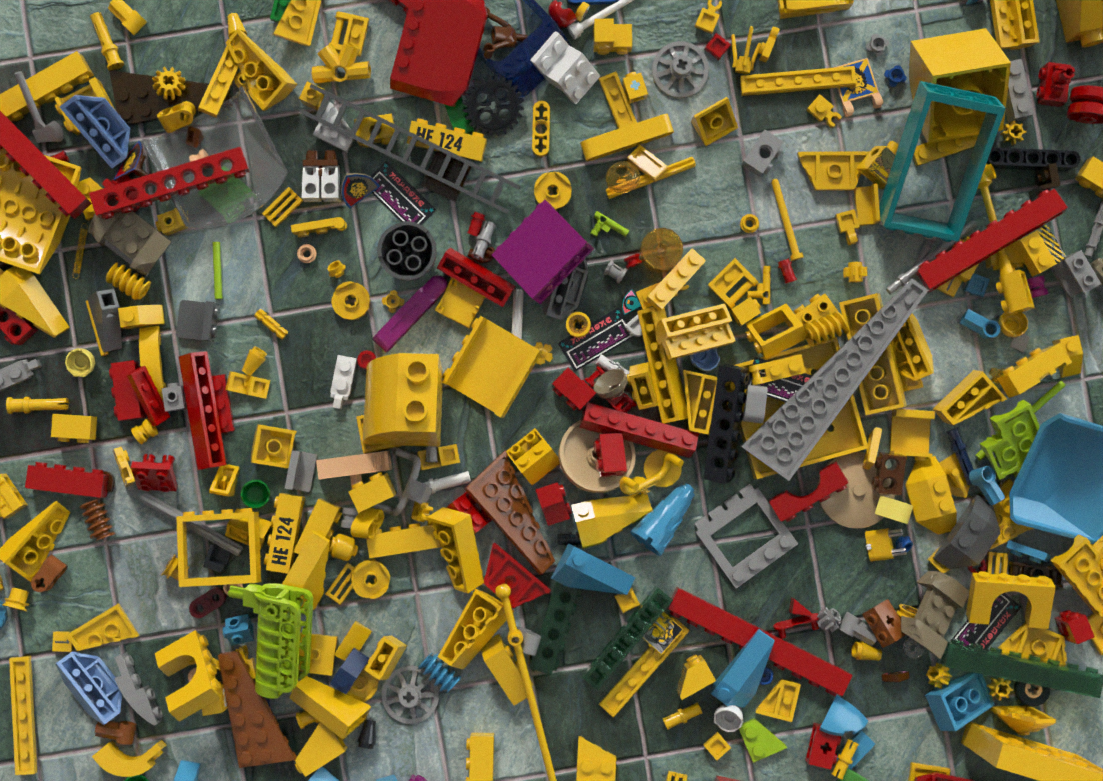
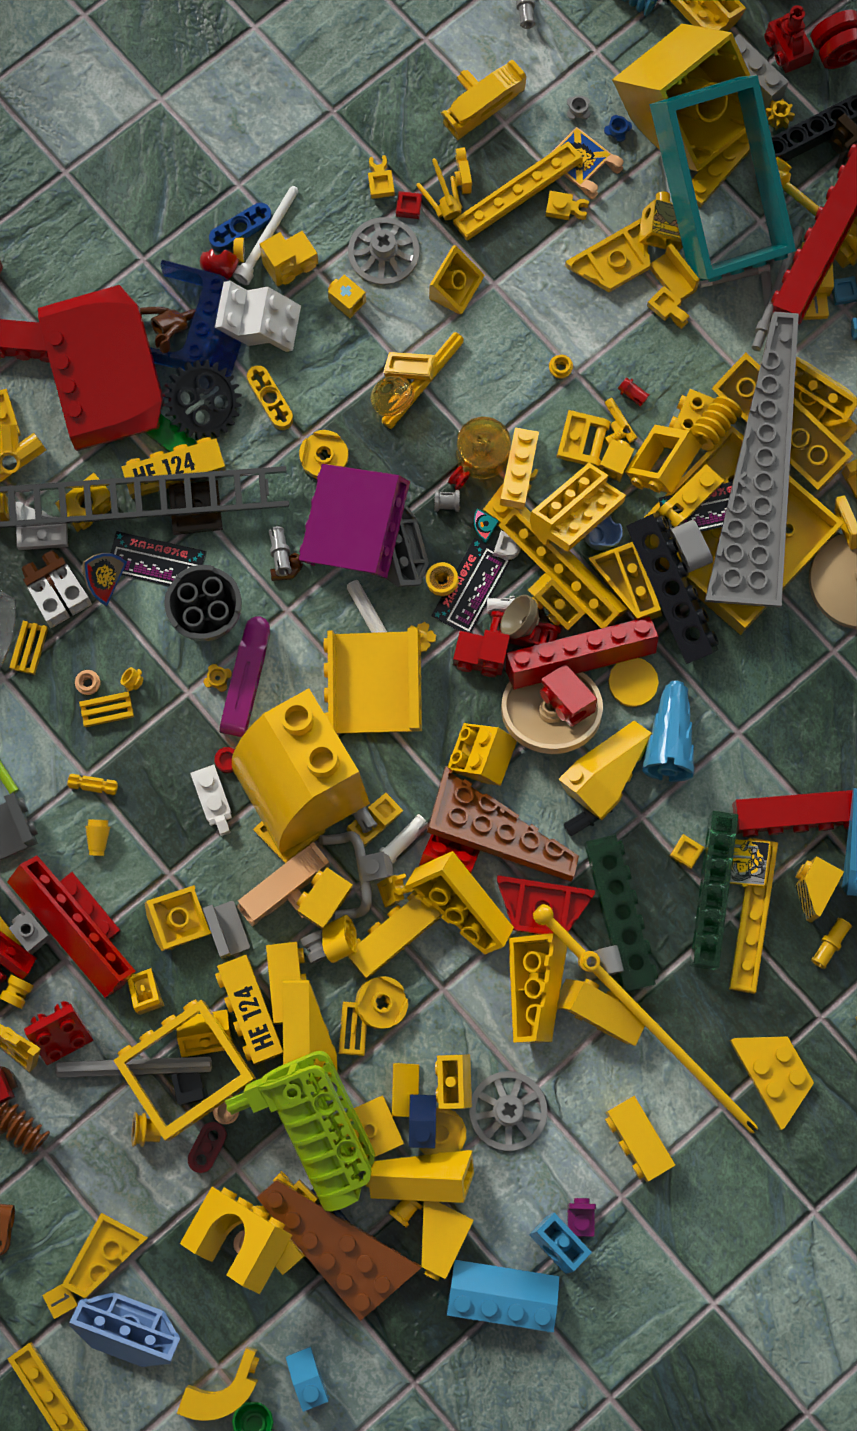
camera: 30 degrees left, 10 degrees down
dark orange piece [95,720,137,745] -> none
light grey slope [114,652,163,725] -> none
dark azure brick [223,614,254,646] -> none
yellow slope [225,371,270,399] -> none
green hair [240,479,270,509] -> none
yellow plate [291,217,347,237] -> none
yellow head [329,534,358,561] -> none
yellow plate [331,281,371,320] -> none
black cone [357,720,376,749] -> none
dark azure piece [417,652,461,693] -> none
yellow piece [435,277,486,329] -> none
red brick [437,247,516,307] -> none
red pin [467,212,486,237] -> none
red brick [536,482,572,526] -> none
dark azure wedge [551,543,636,595] -> none
yellow beam [580,114,674,162] -> none
lime hose [590,211,629,237] -> none
yellow tile [598,71,637,129] -> none
yellow piece [619,454,684,497] -> none
light grey hinge [694,484,798,588] -> none
light grey brick [741,130,784,177] -> none
red arch [769,461,849,522] -> none
yellow bar [771,179,804,261] -> none
yellow gear [843,262,868,283] -> none
none -> yellow tile [79,691,134,728]

